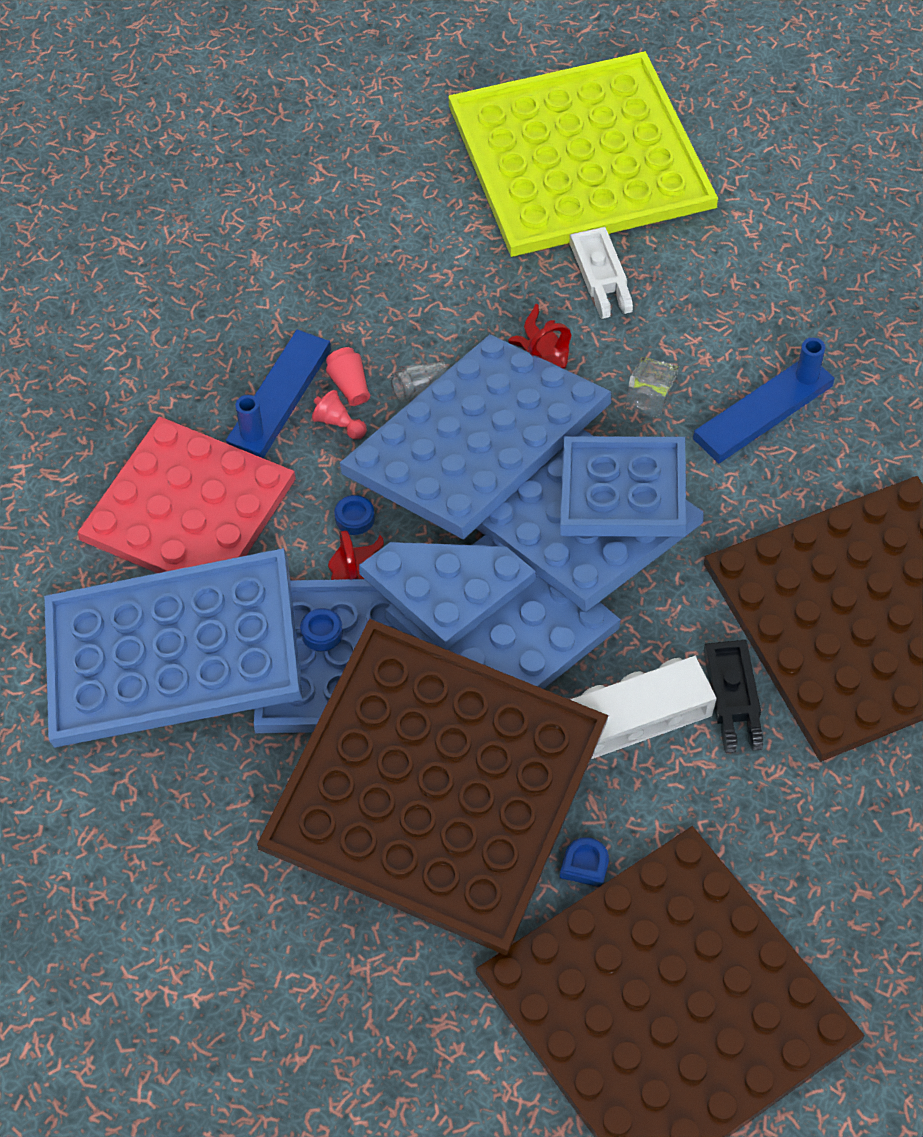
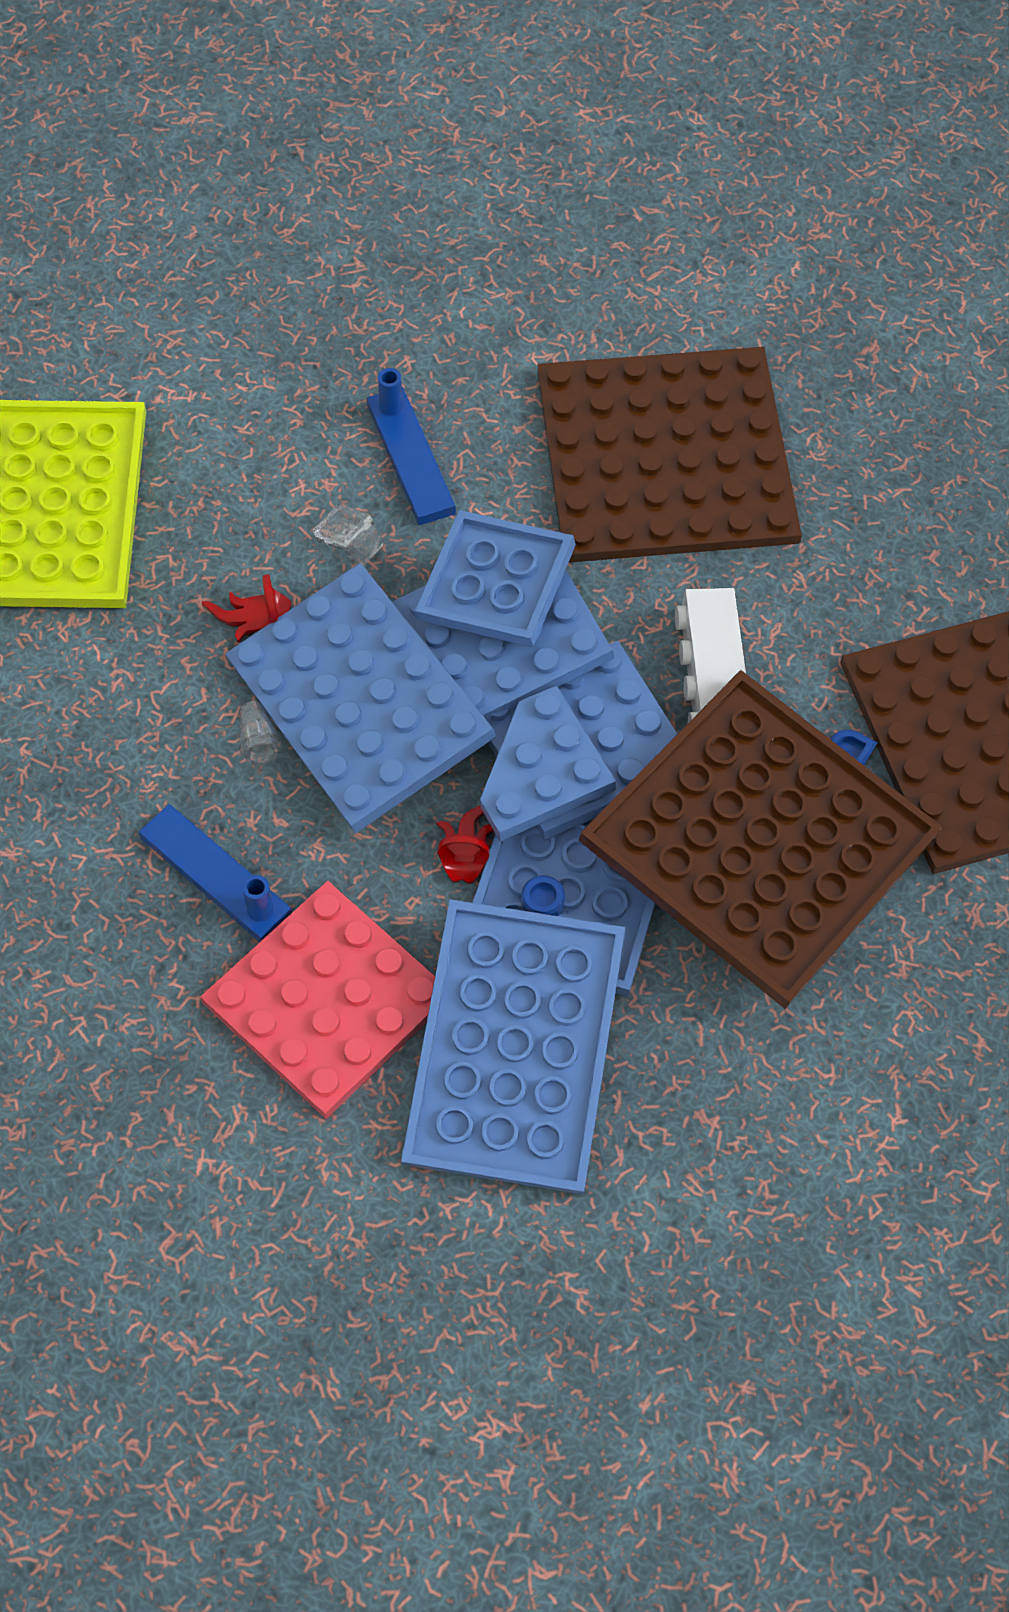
camera: 75 degrees left, 5 degrees up
coral piece [312,390,367,440] -> none
coral cone [326,347,371,406] -> none
blue tile [334,495,375,535] -> none
white hinge [570,227,633,319] -> none
black hinge [703,640,763,753] -> none

